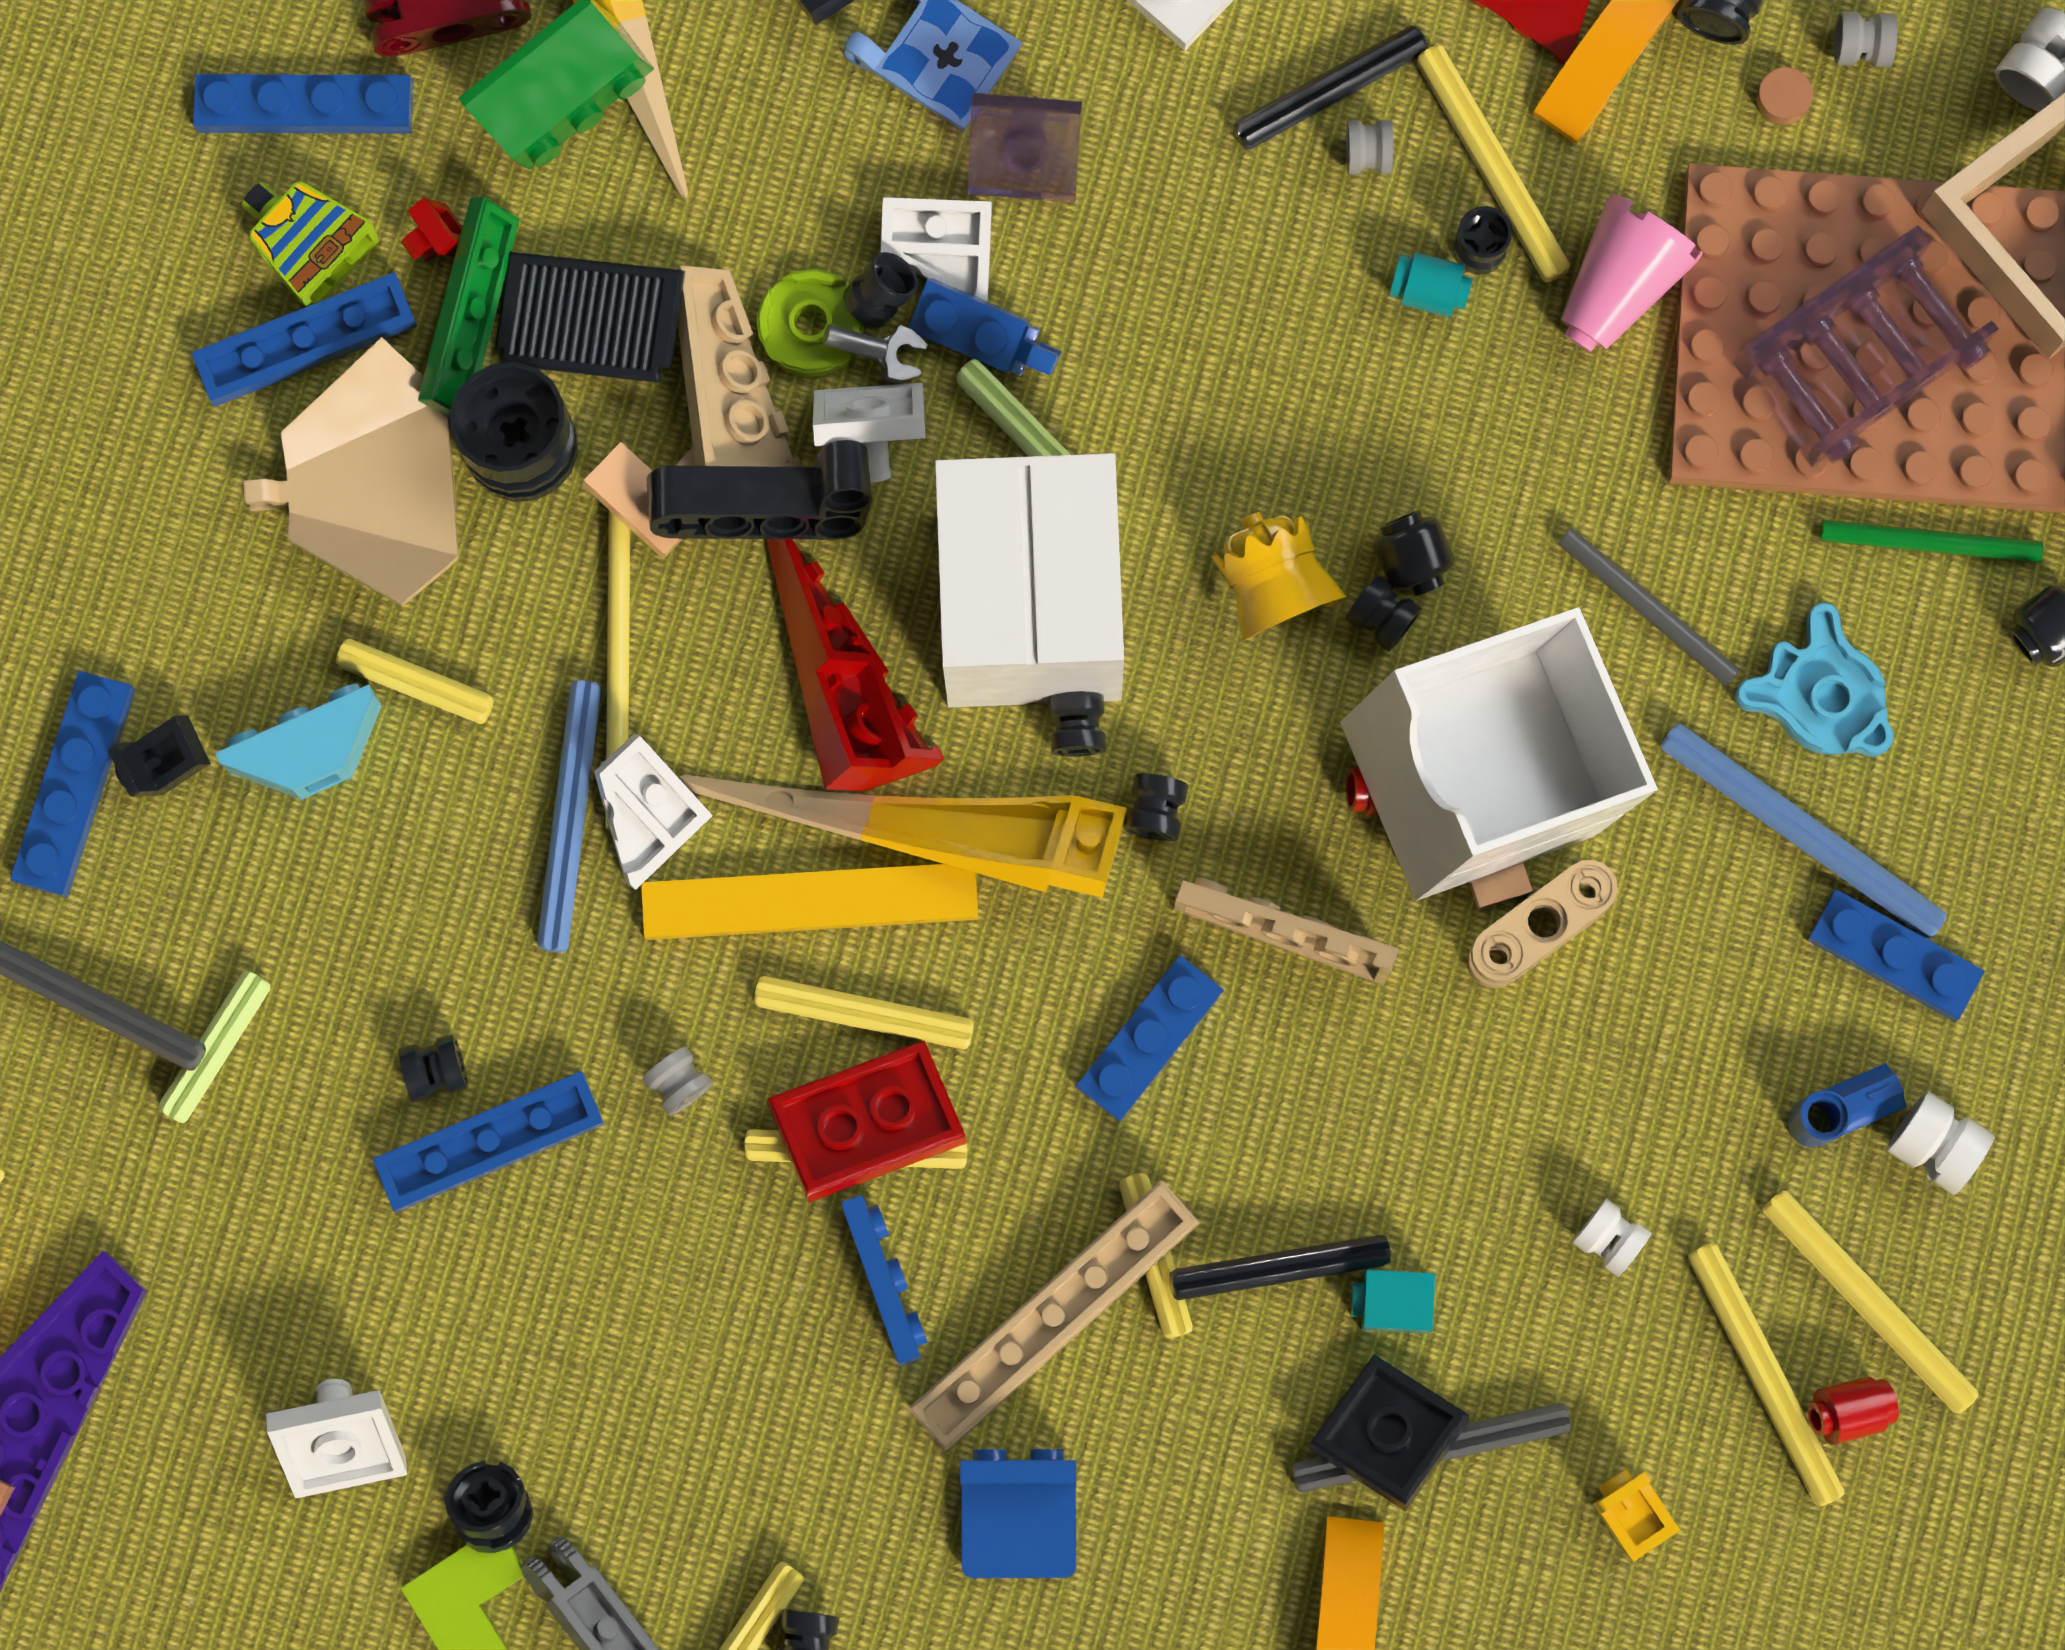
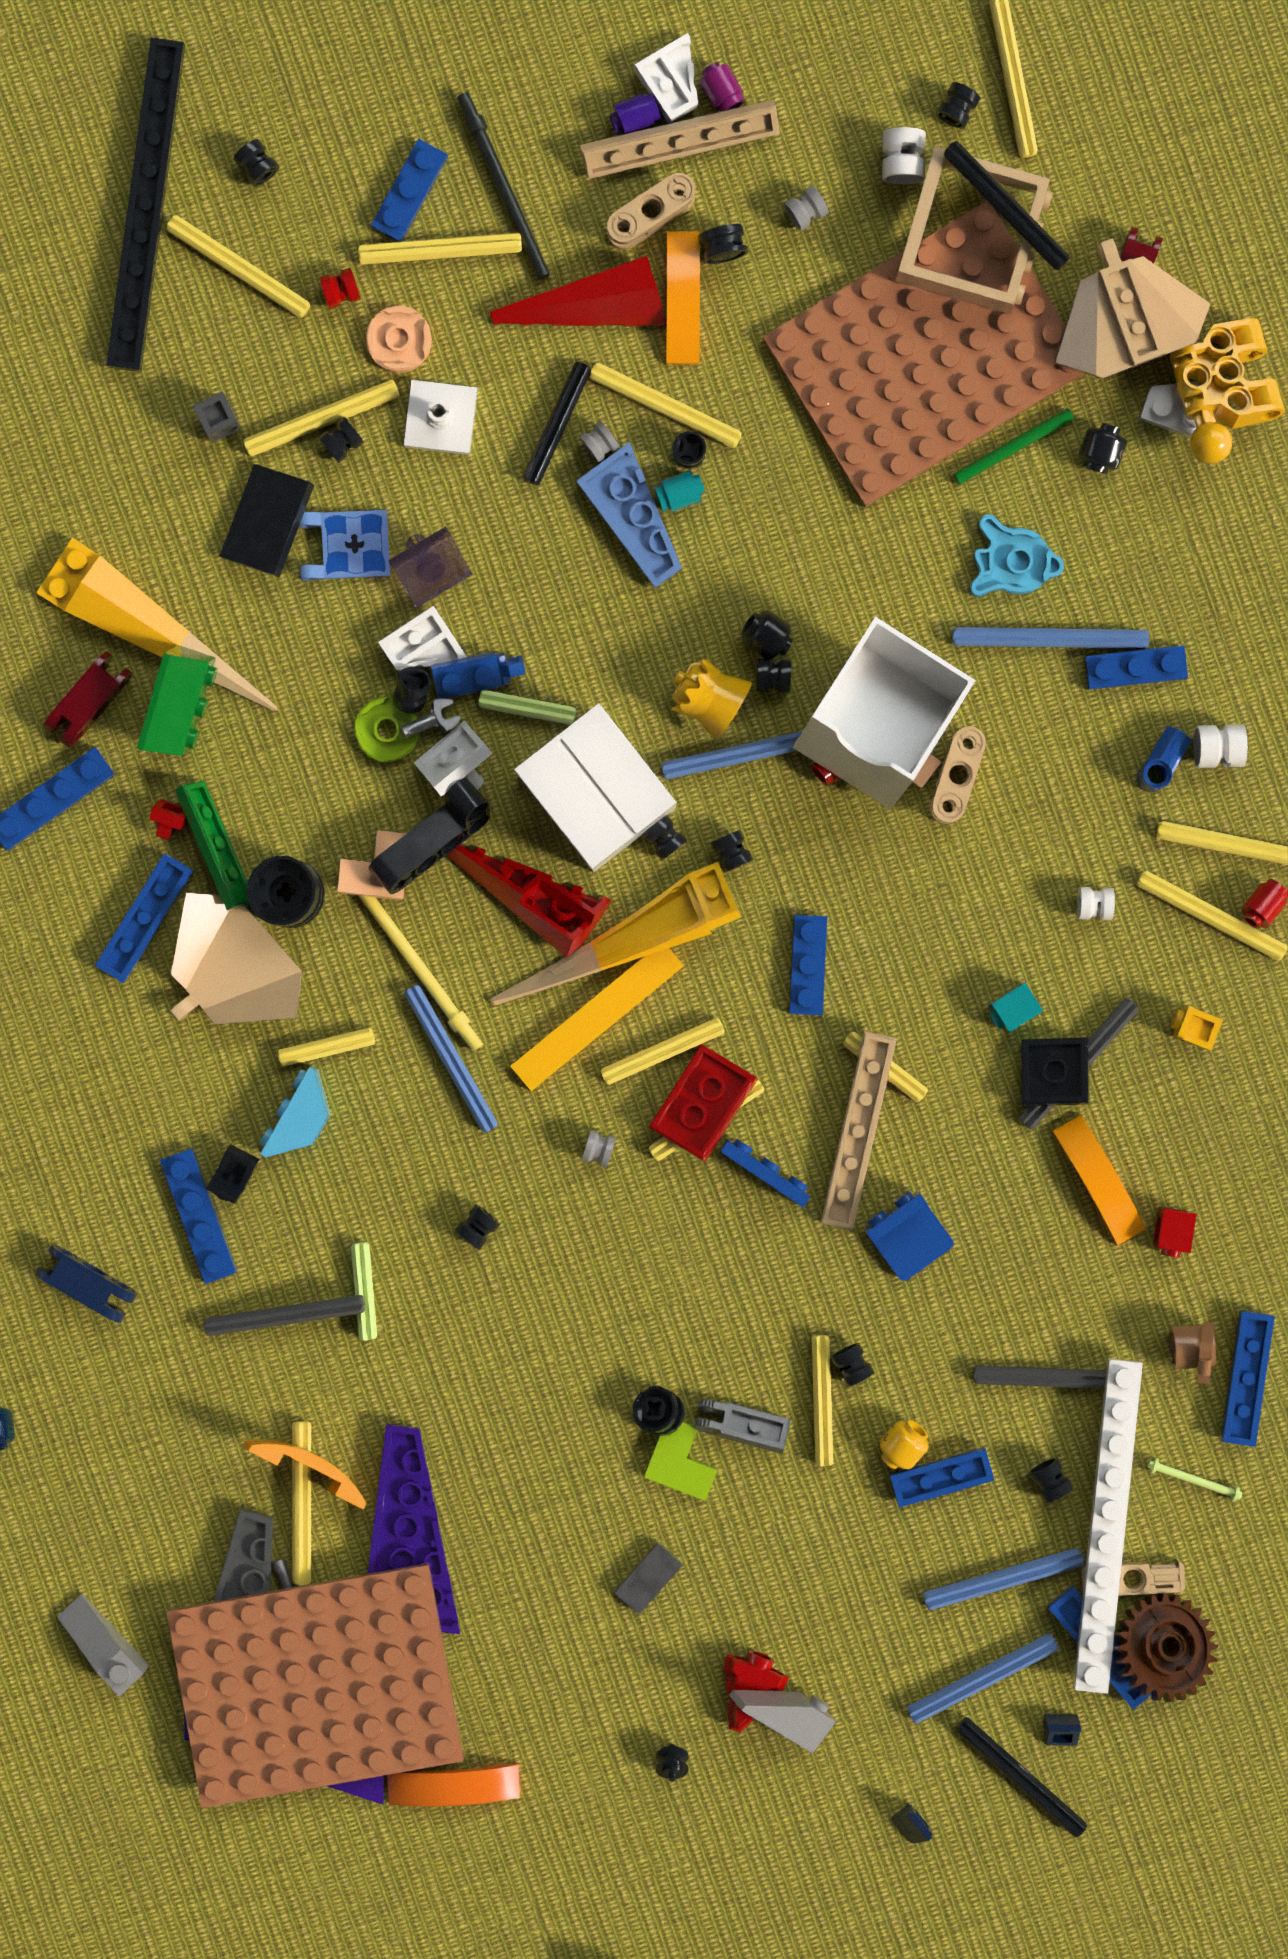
camera: 40 degrees left, 10 degrees up
torso [242,181,380,308] -> none
white tile [266,1379,407,1499] -> none
blue plate [373,1071,605,1213] -> none
black window [495,252,685,383] -> none
white wing [594,733,713,890] -> none
tan wing [677,265,802,467] -> none
black axle [1169,1235,1391,1300] -> none
tan wing [1174,878,1400,985] -> none
dark grey bar [1558,528,1740,686] -> none
bright pink cone [1561,194,1703,353] -> none
fence [1733,225,1998,467] -> none
nougat tile [1756,67,1813,125] -> none
none -> medium blue wing [576,442,682,589]
none -> medium blue axle [662,731,802,779]

